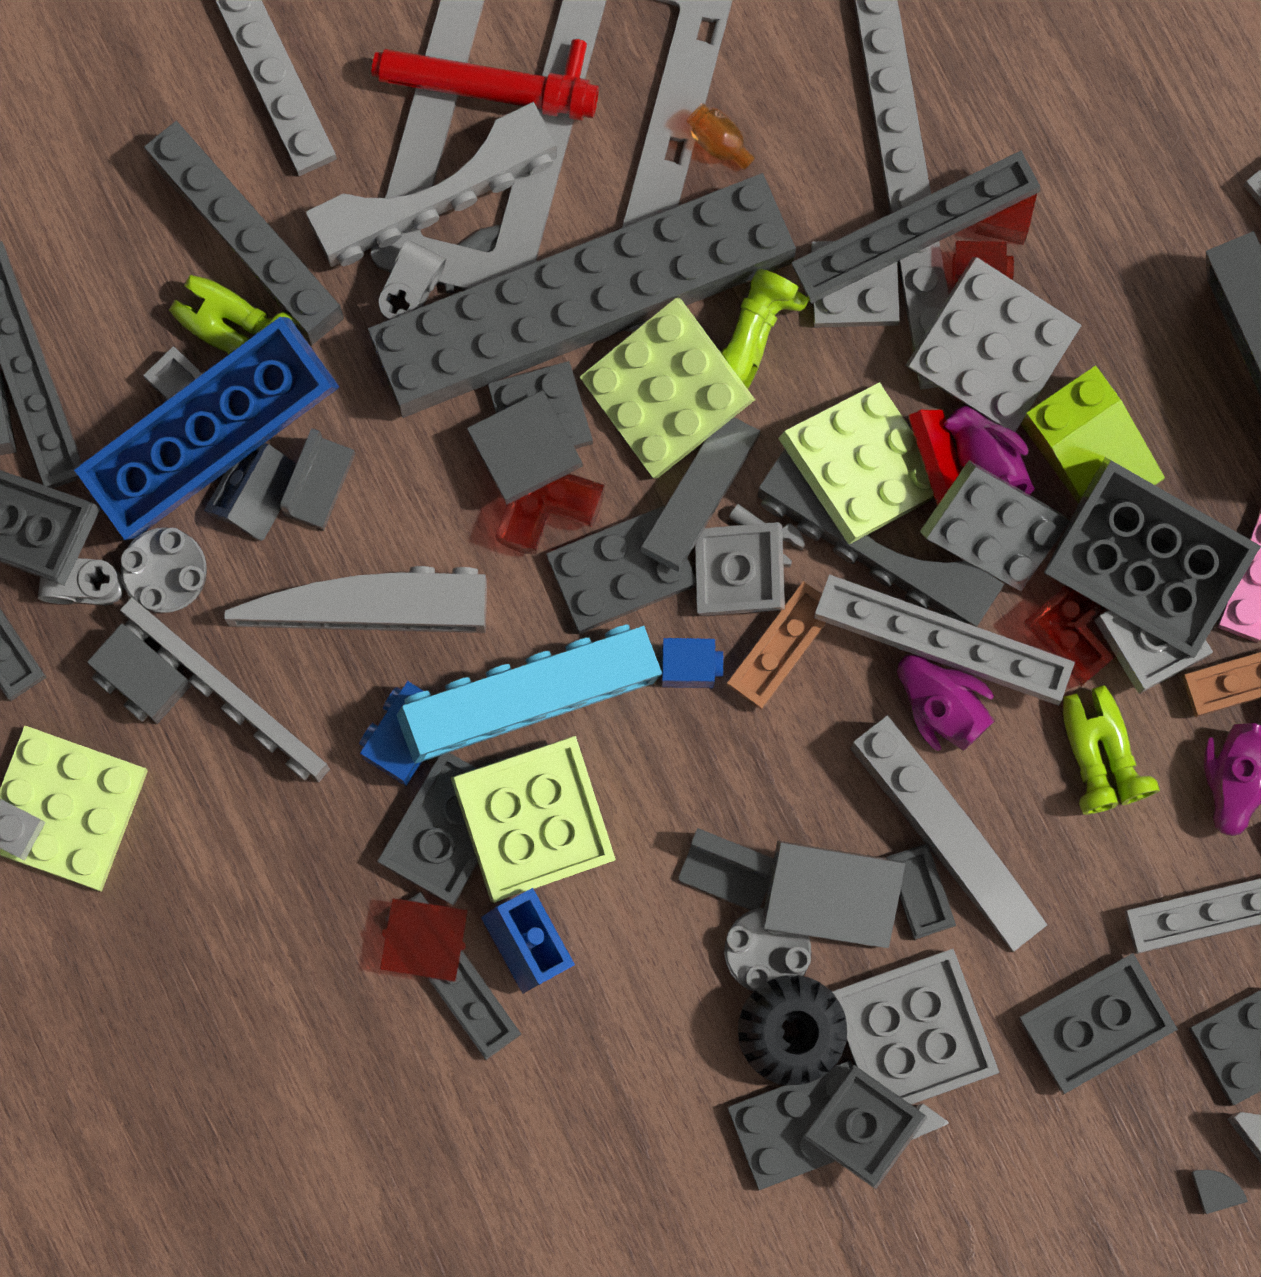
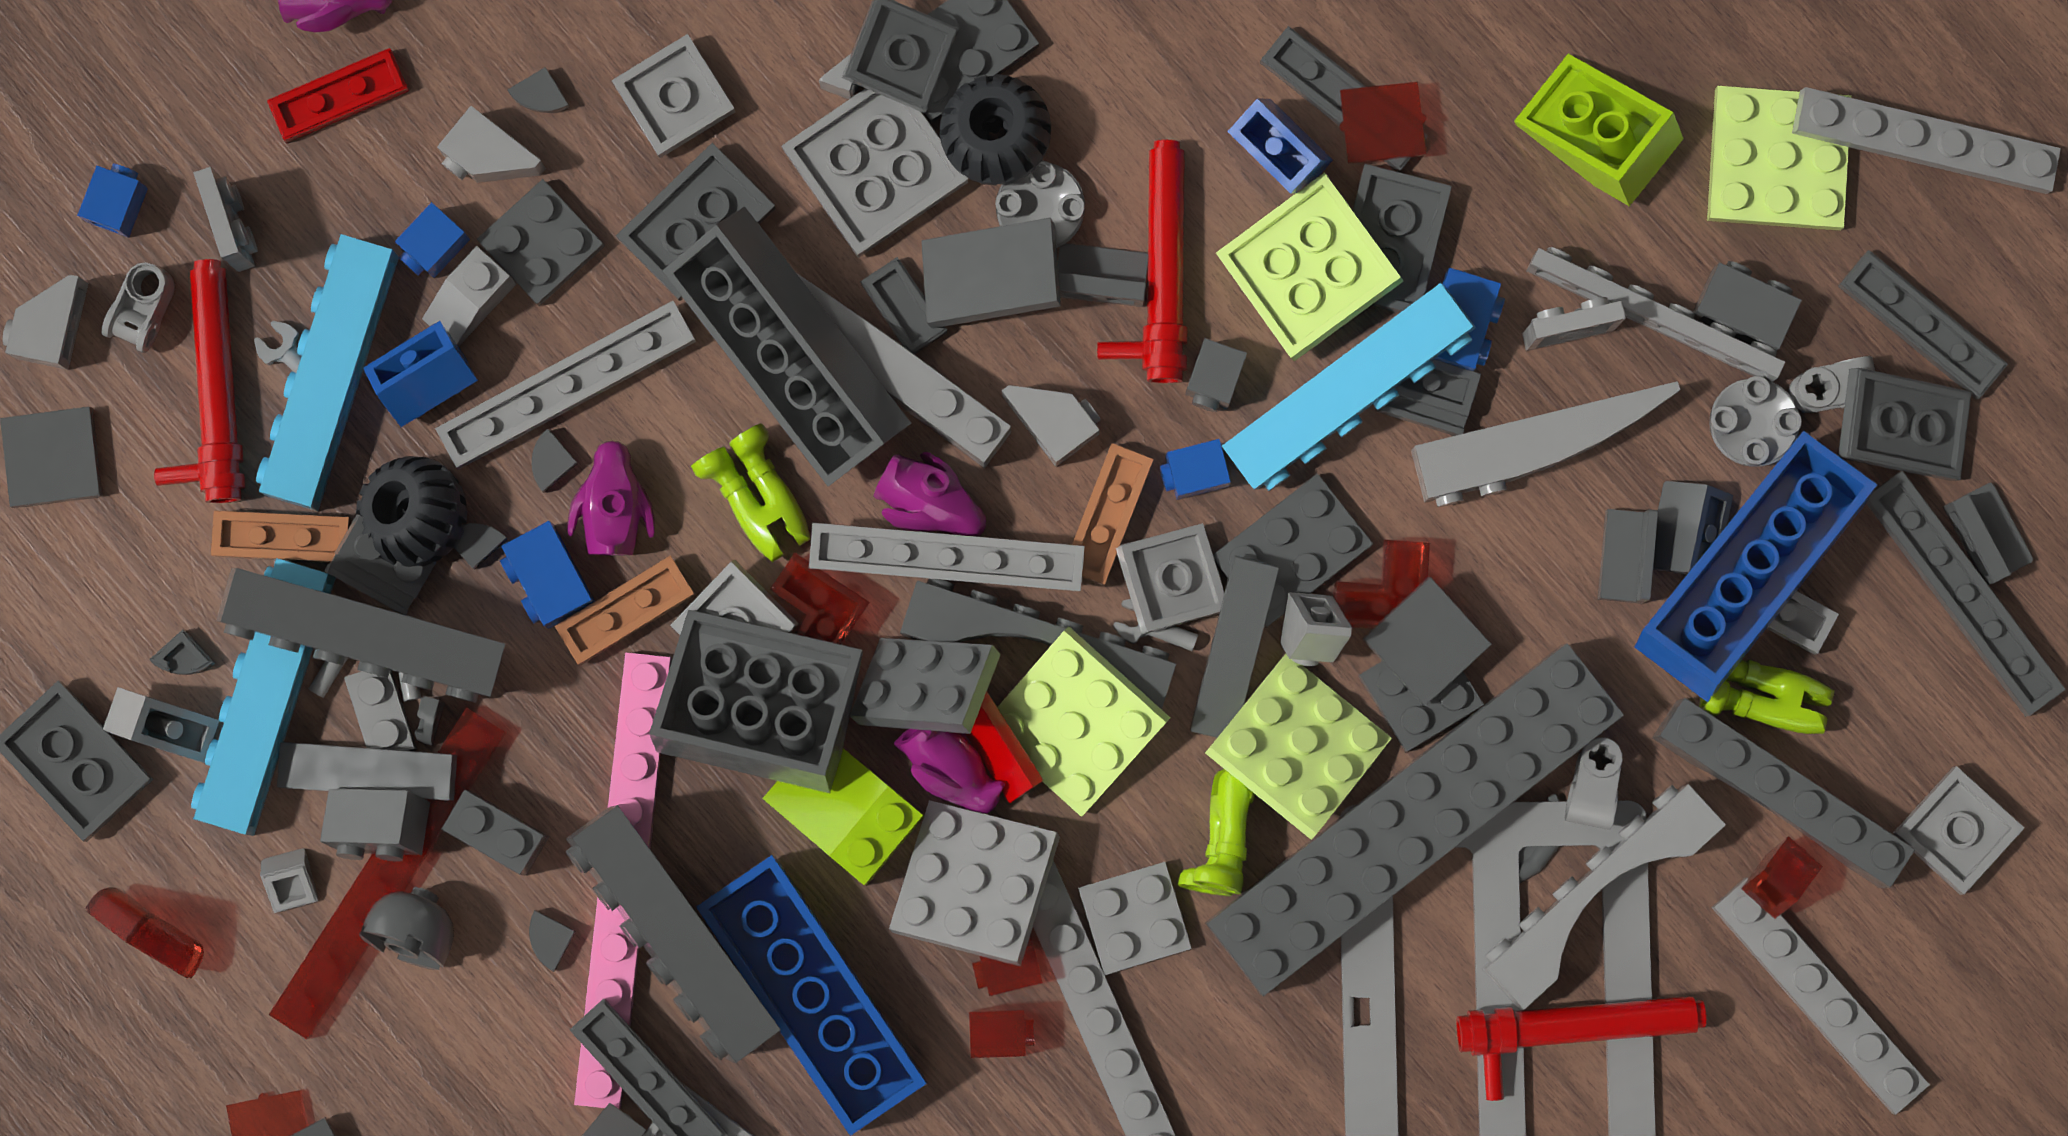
camera: 165 degrees right, 5 degrees up
clear orange plant [686,103,755,170] -> none
dark grey plate [792,150,1040,304] -> none
none -> light grey plate [611,34,736,158]
none -> dark grey brick [662,207,911,487]
none -> blue brick [696,855,928,1136]
none -> light grey slope [1002,385,1101,467]
none -> red cylinder [1097,139,1188,384]
none -> dark grey brick [1185,338,1247,412]
none -> light grey slope [1280,592,1352,666]
none -> dark grey plate [1375,359,1481,436]
none -> lime slope [1514,53,1684,207]
none -> light grey plate [1522,297,1626,351]
none -> clear red brick [1741,836,1823,919]
none -> light grey plate [1893,766,2024,895]

